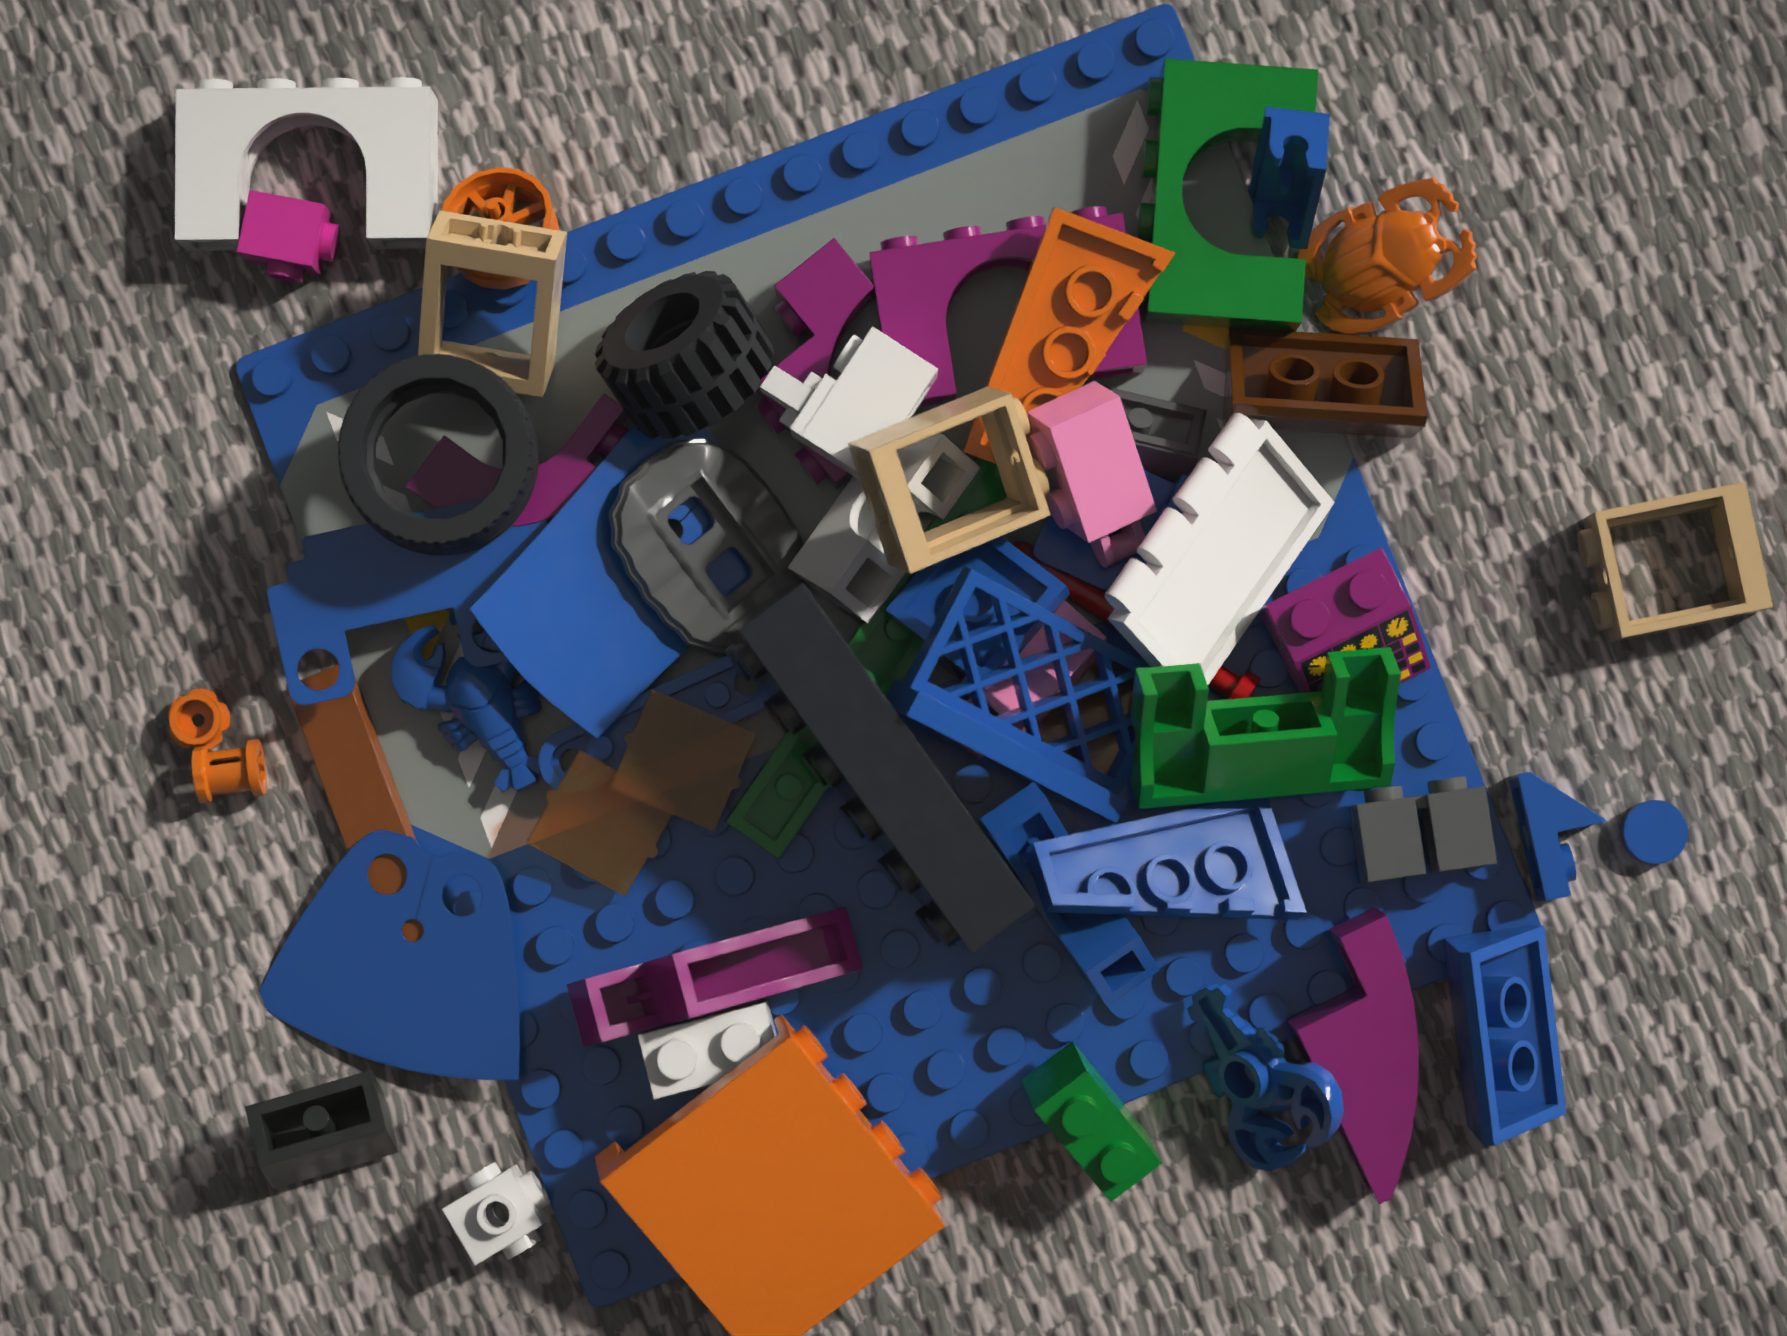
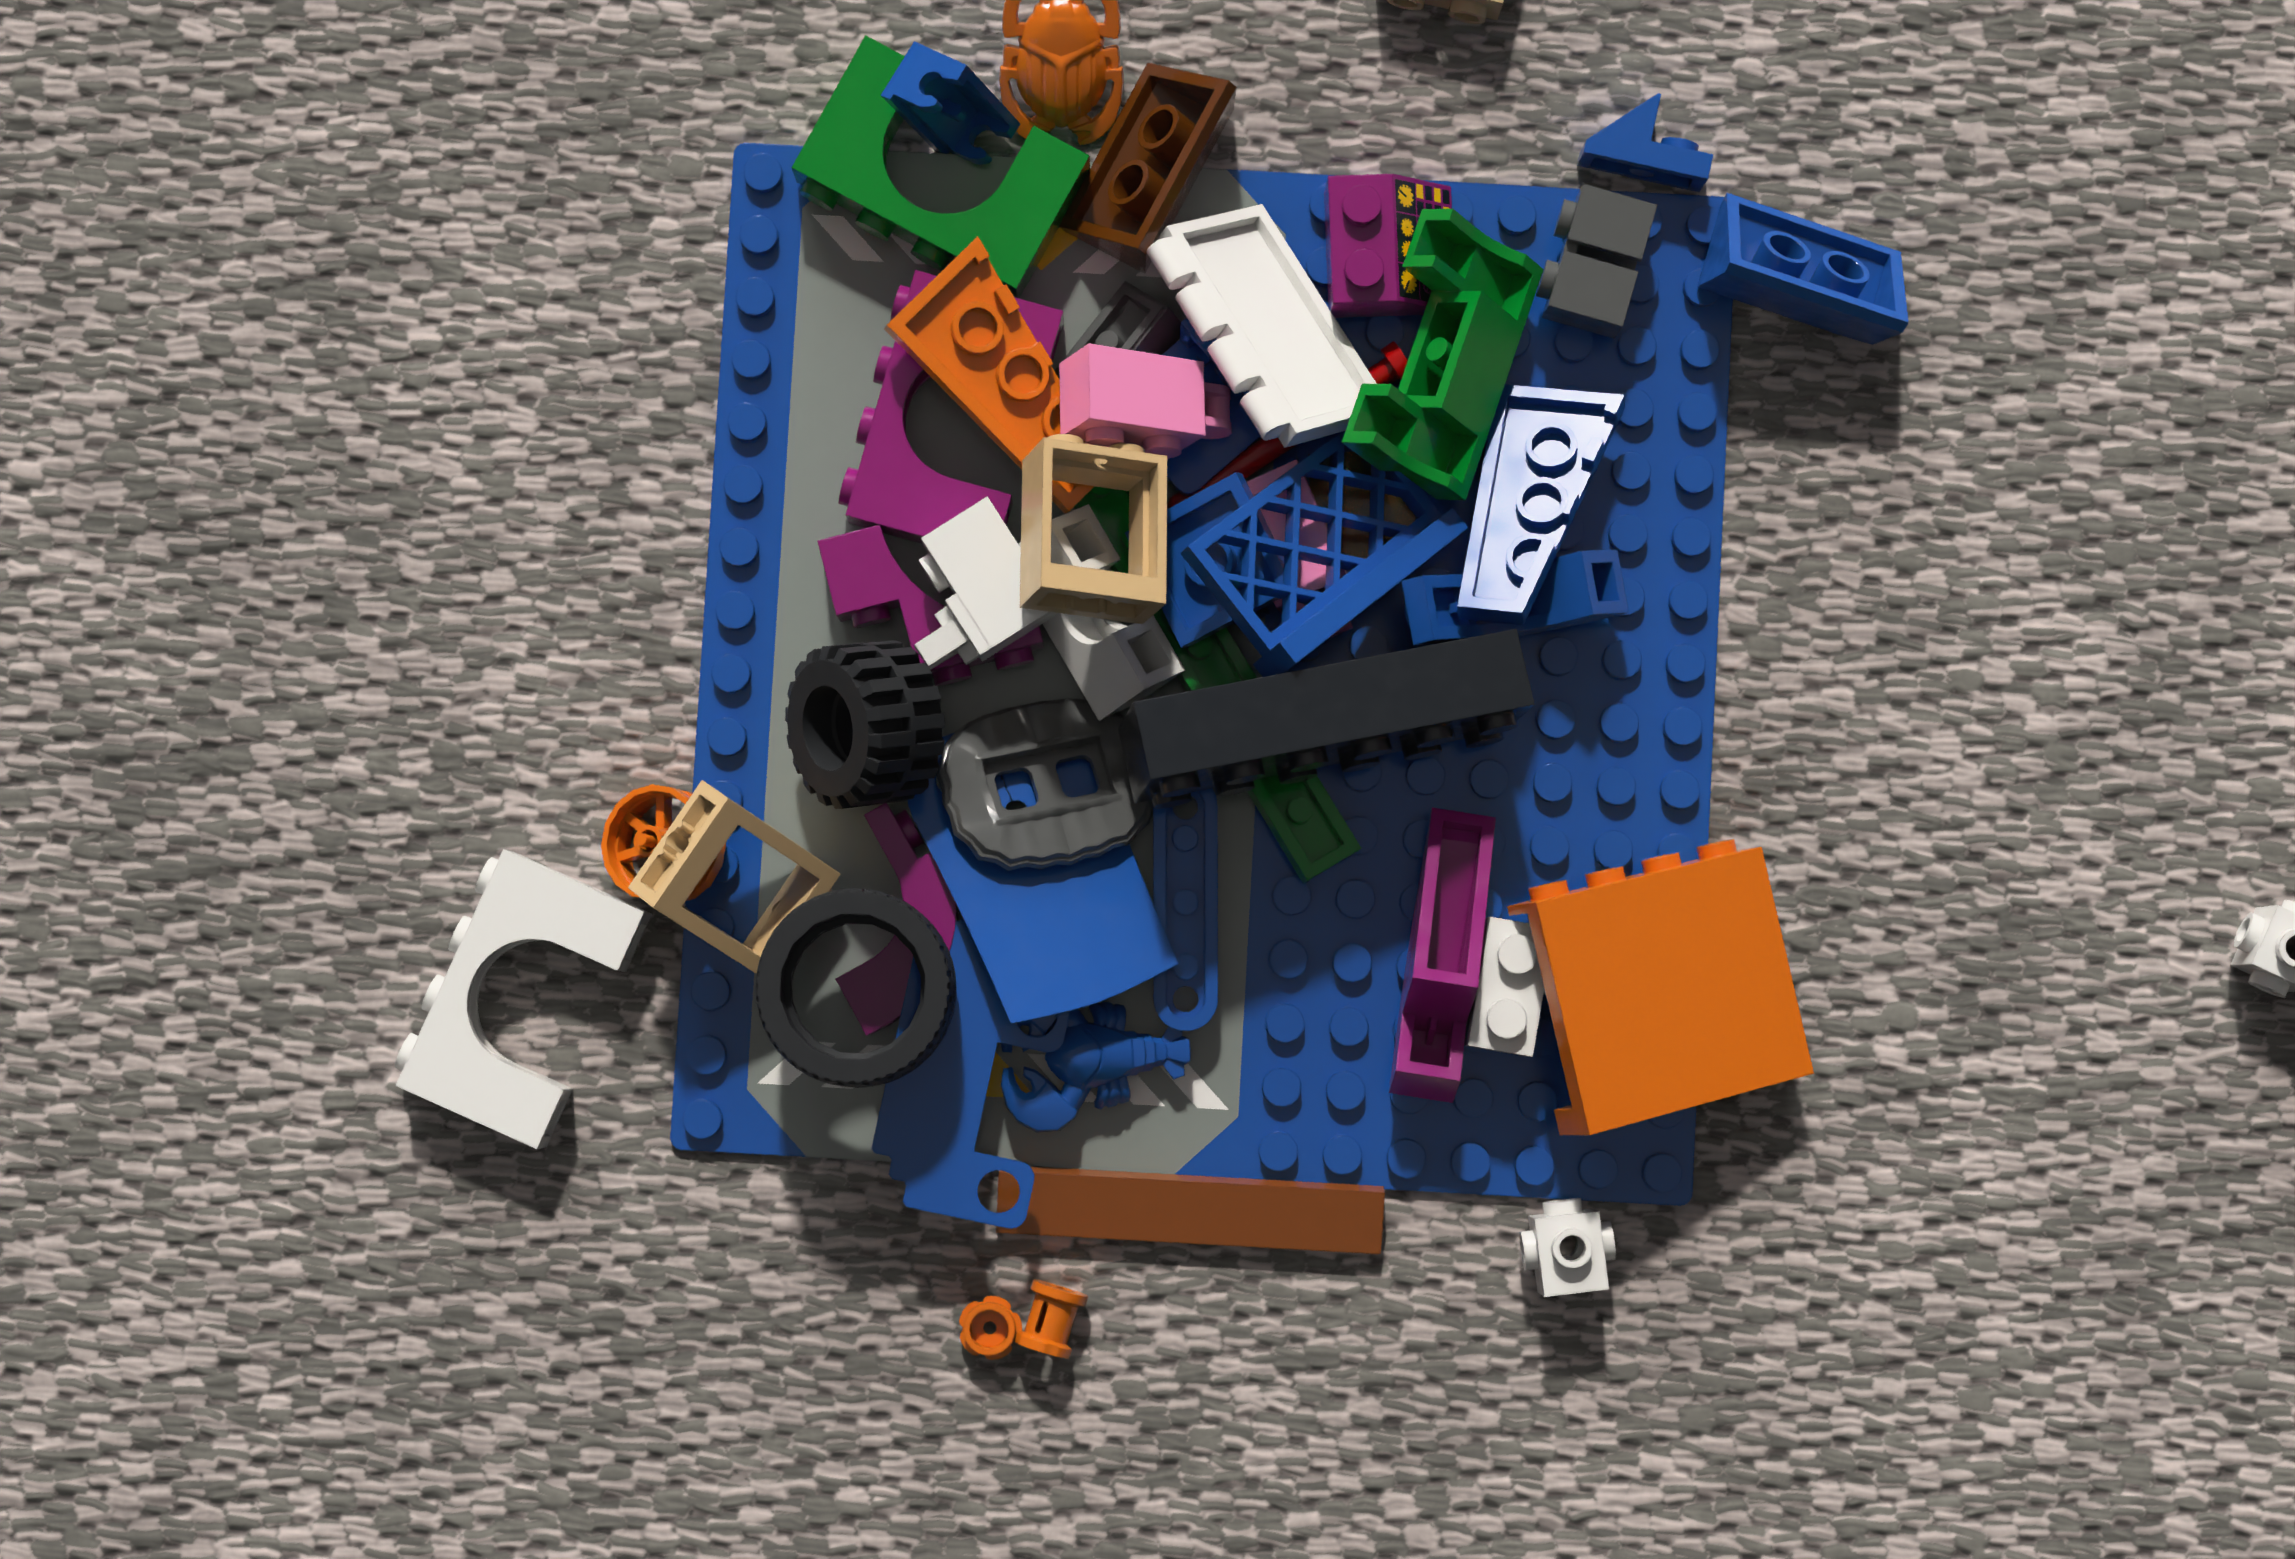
camera: 70 degrees left, 0 degrees up
dark pink brick [237,190,341,283] -> none
pearl dark grey brick [245,1070,399,1189] -> none
blue piece [259,830,520,1080] -> none
clear orange piece [527,749,678,896] -> none
clear orange piece [609,689,755,832] -> none
green brick [1021,1041,1163,1202] -> none
blue animal [1187,982,1344,1172] -> none
magenta slope [1287,907,1419,1205] -> none
blue tile [1620,800,1688,864] -> none

